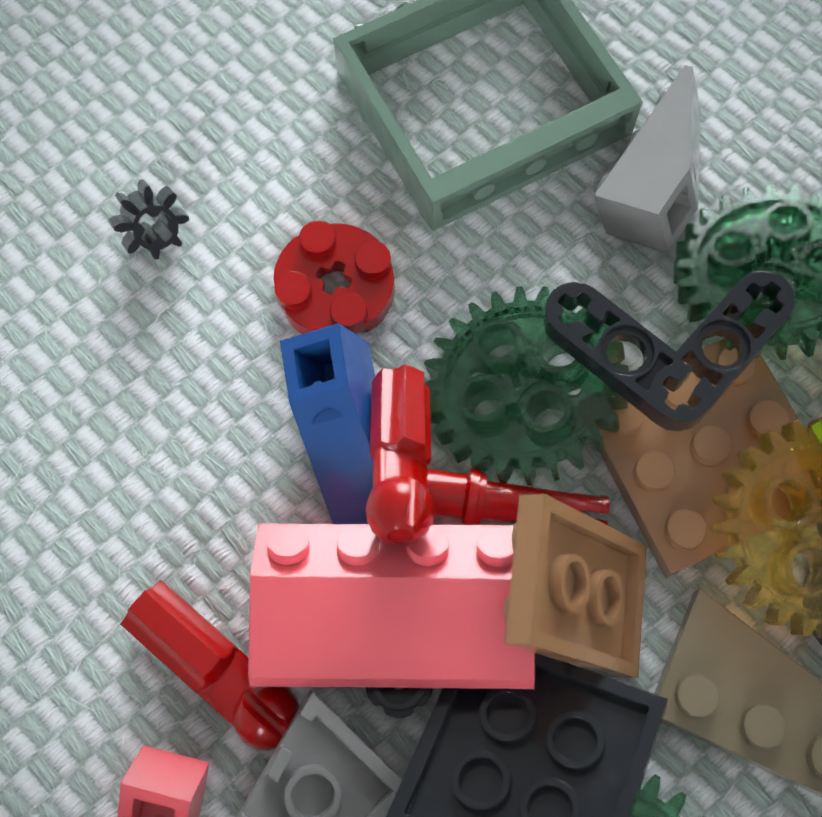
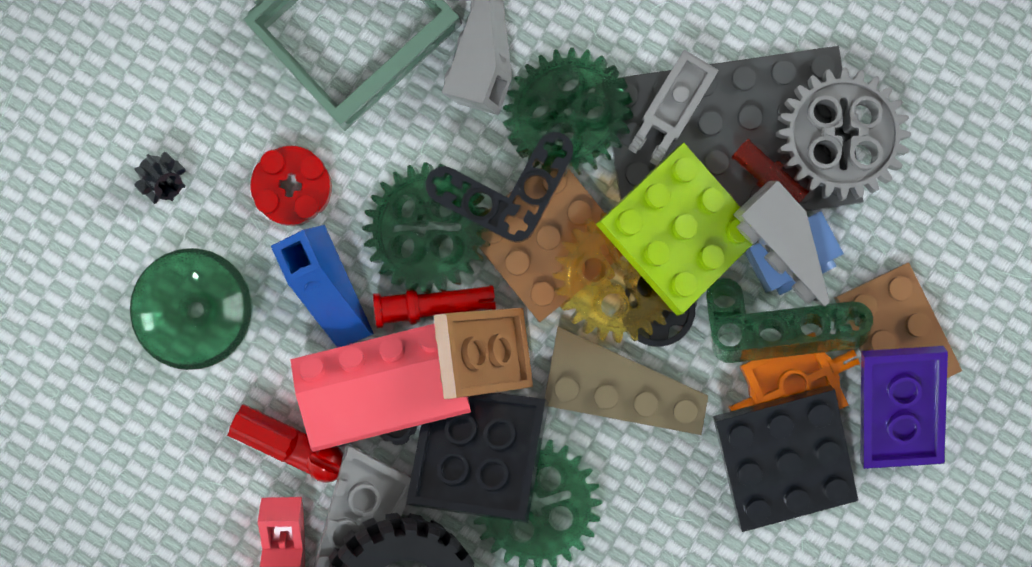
camera: 10 degrees left, 15 degrees up
red piece [365,364,436,546] -> none
none -> clear green dish [130,248,253,370]

